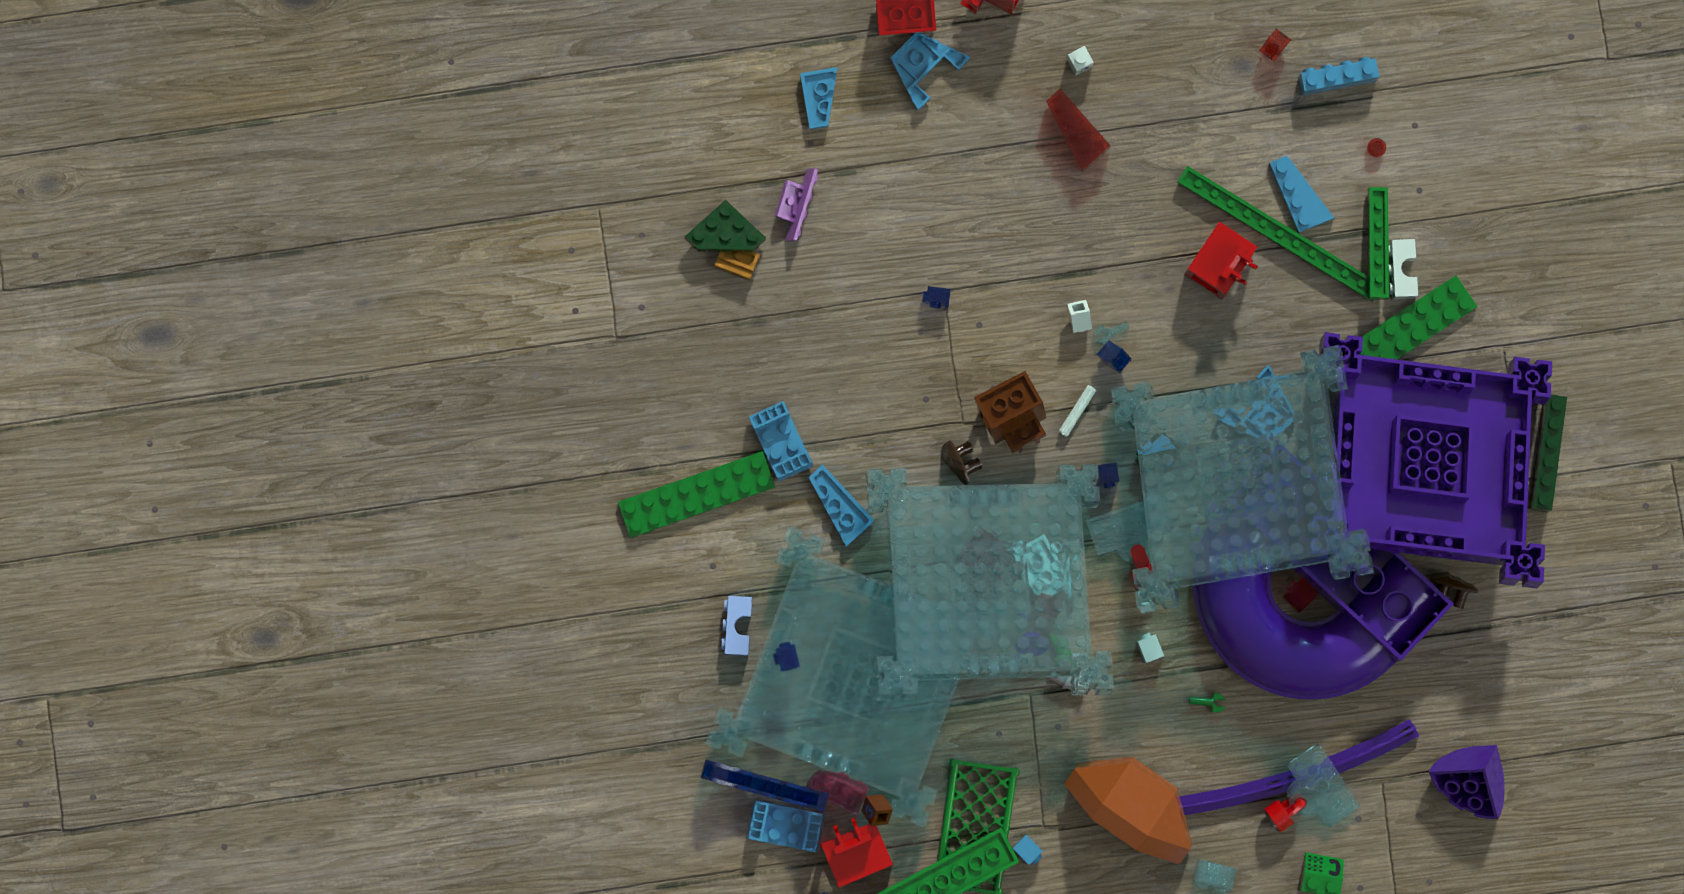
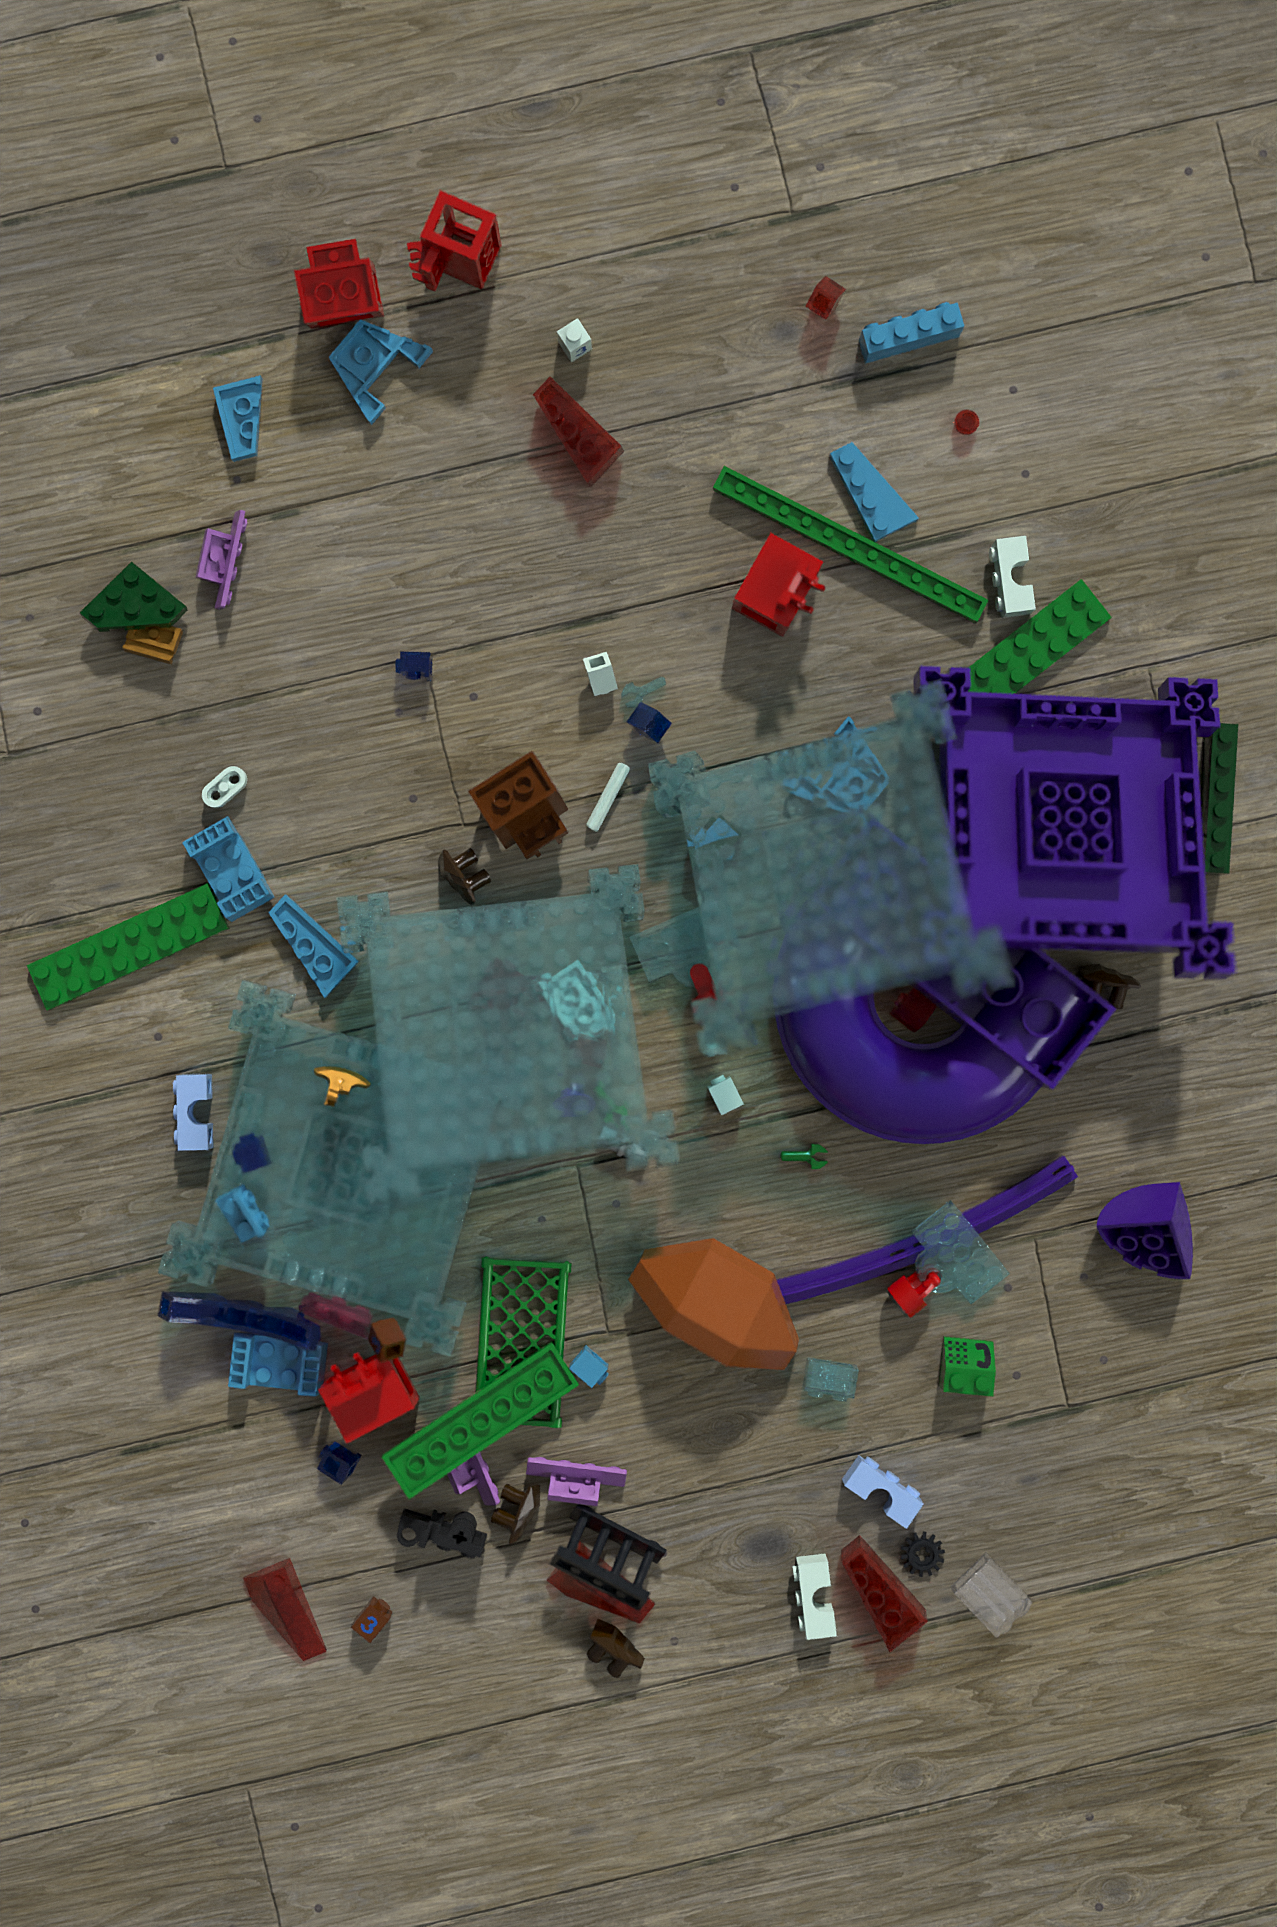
camera: 10 degrees left, 5 degrees up
clear blue brick [1096,462,1119,488] -> none
green plate [1368,187,1389,300] -> none
none -> light aqua plate [202,766,247,808]
none -> dark azure bracket [215,1184,270,1243]
none -> pearl gold piece [314,1066,371,1107]

